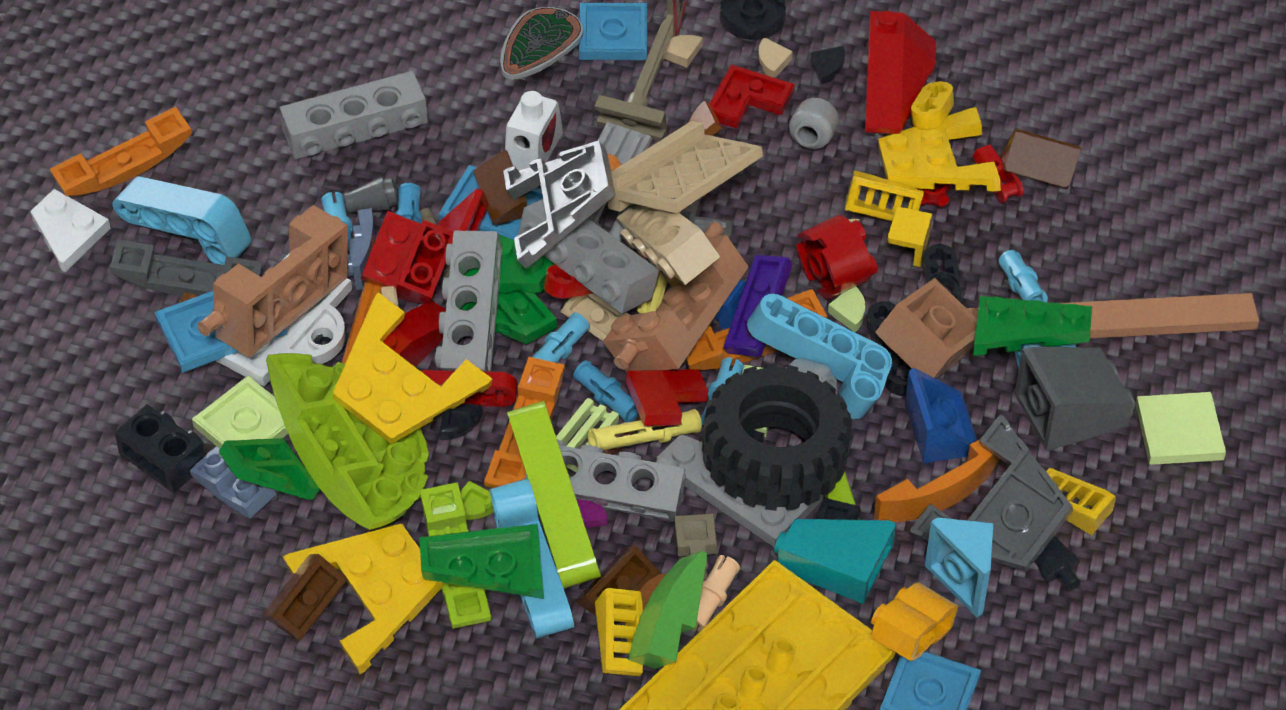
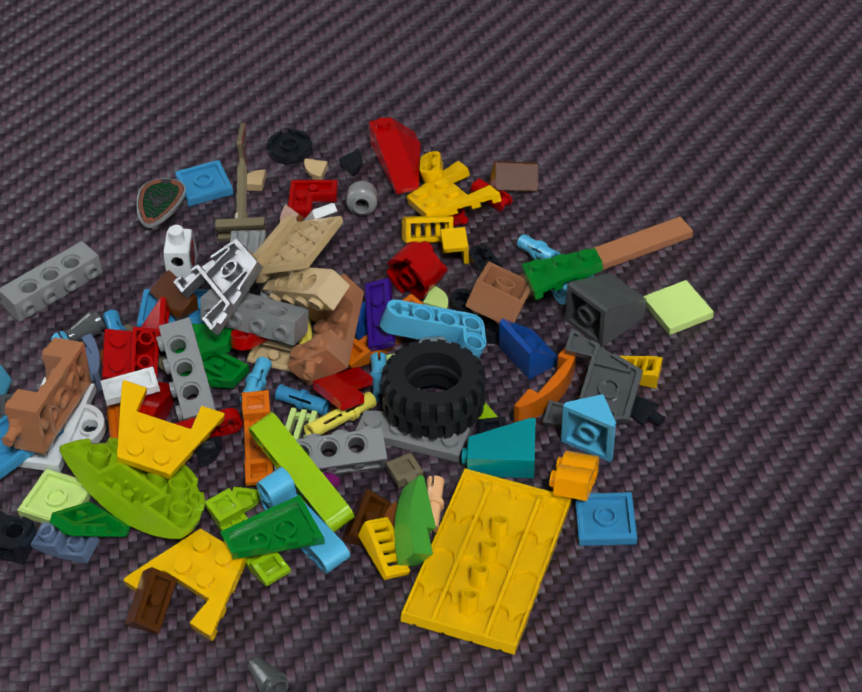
camera: 20 degrees left, 5 degrees down
none -> white tile [100,366,160,406]
none -> white tile [303,203,337,221]

